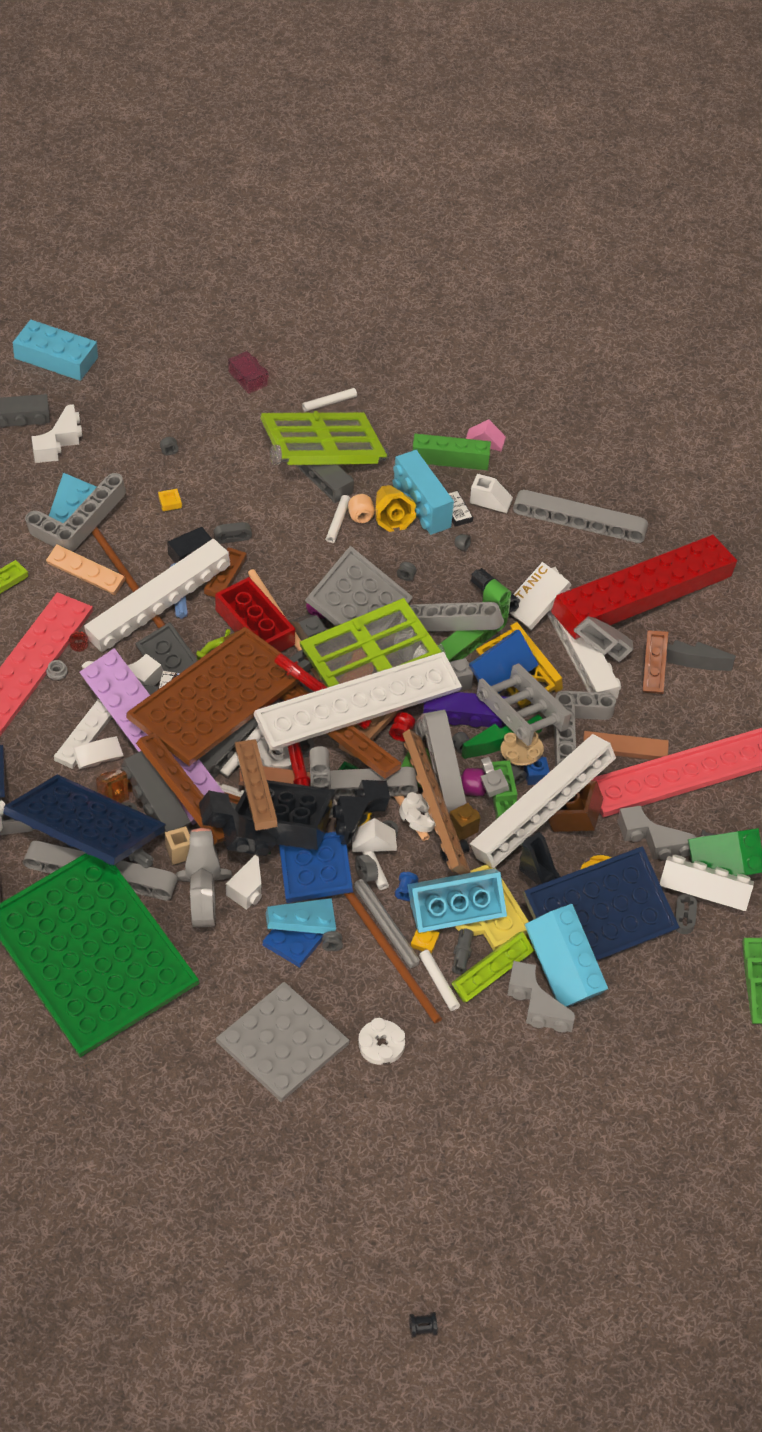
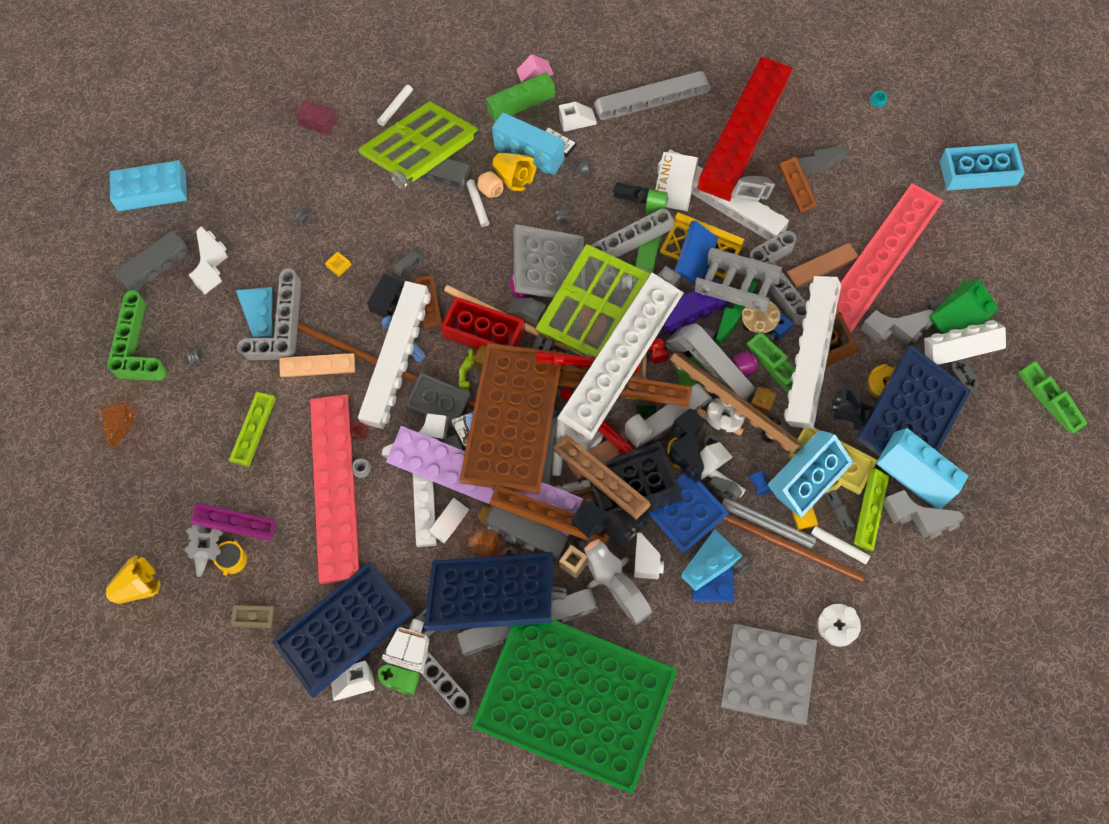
camera: 25 degrees left, 15 degrees up
light grey plate [481,757,509,797] -> none

